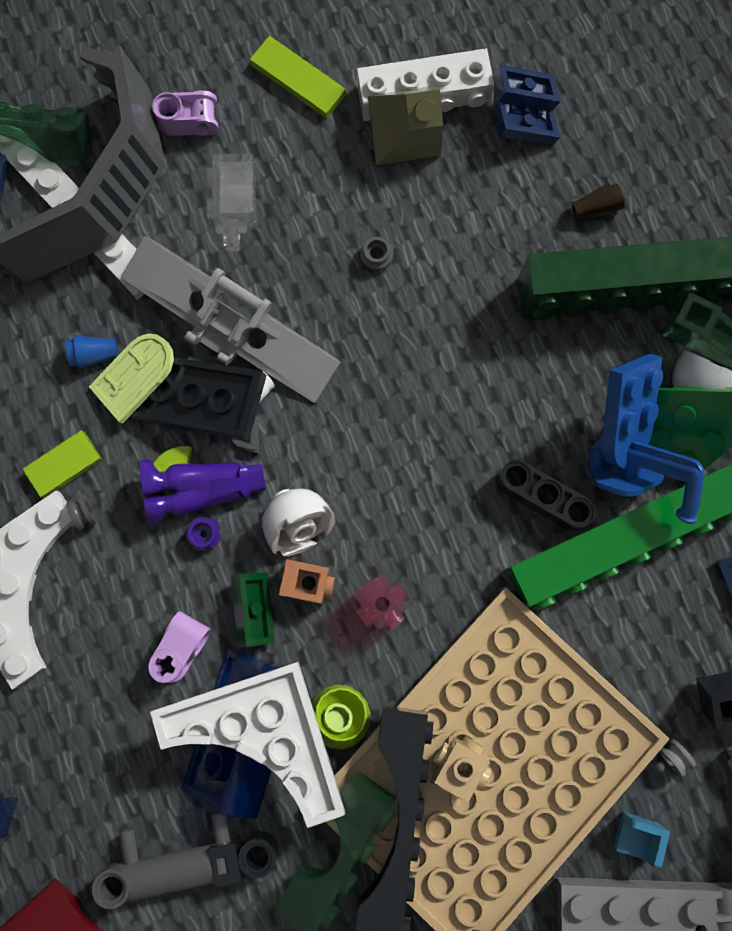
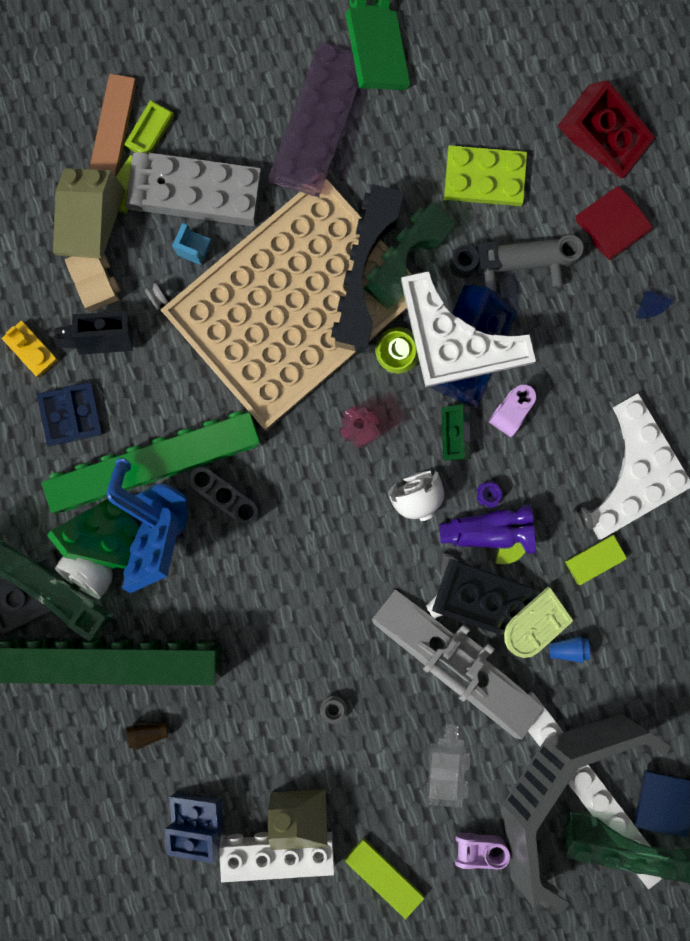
camera: 175 degrees left, 5 degrees up
nougat brick [279,559,335,604] -> none
tan brick [432,736,491,803] -> none

